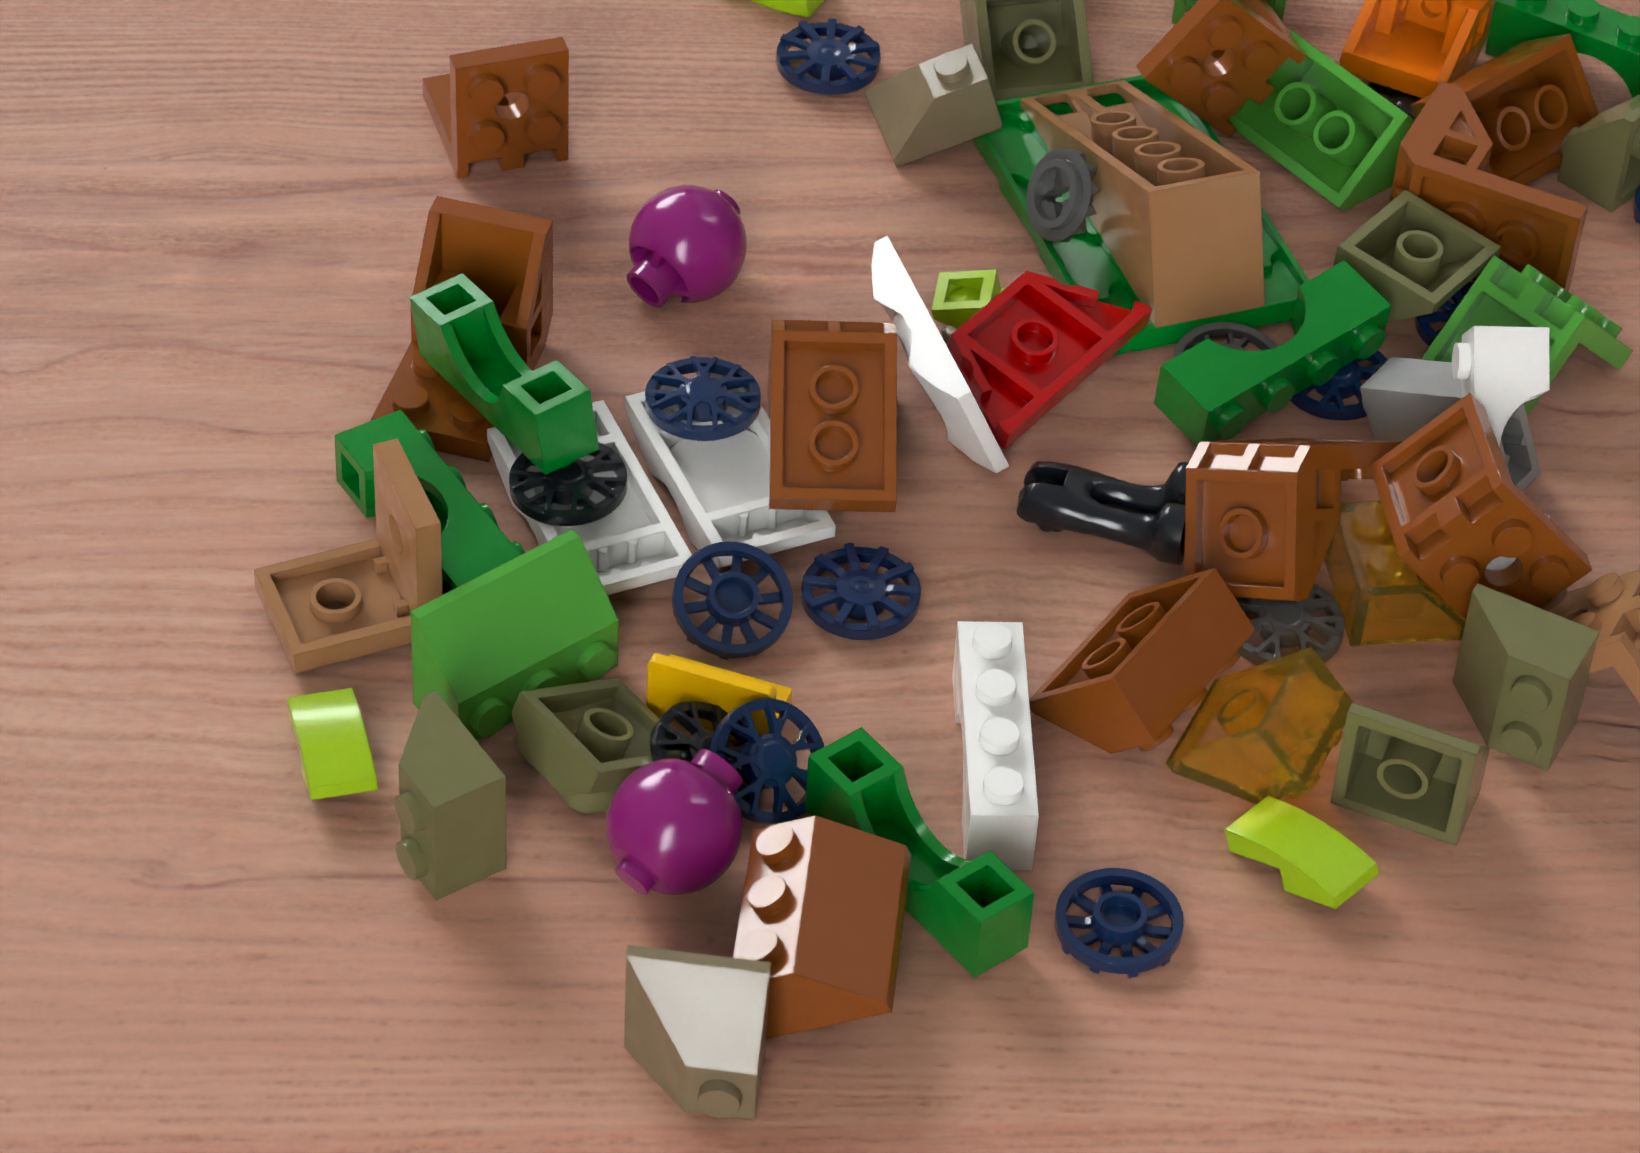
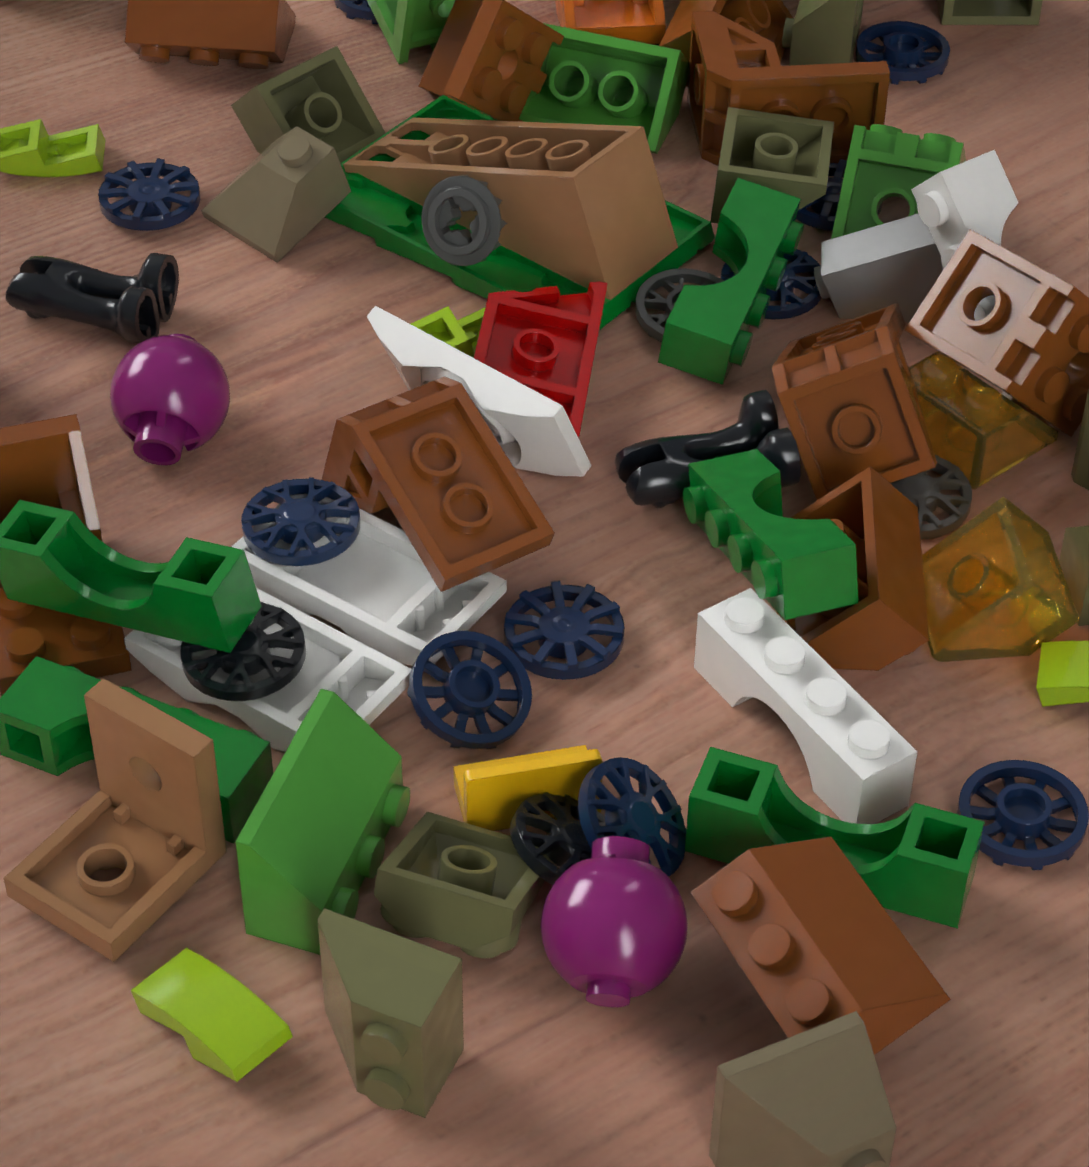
camera: 30 degrees left, 0 degrees up
none -> black piece [6,253,179,343]
none -> green arch [683,449,858,620]

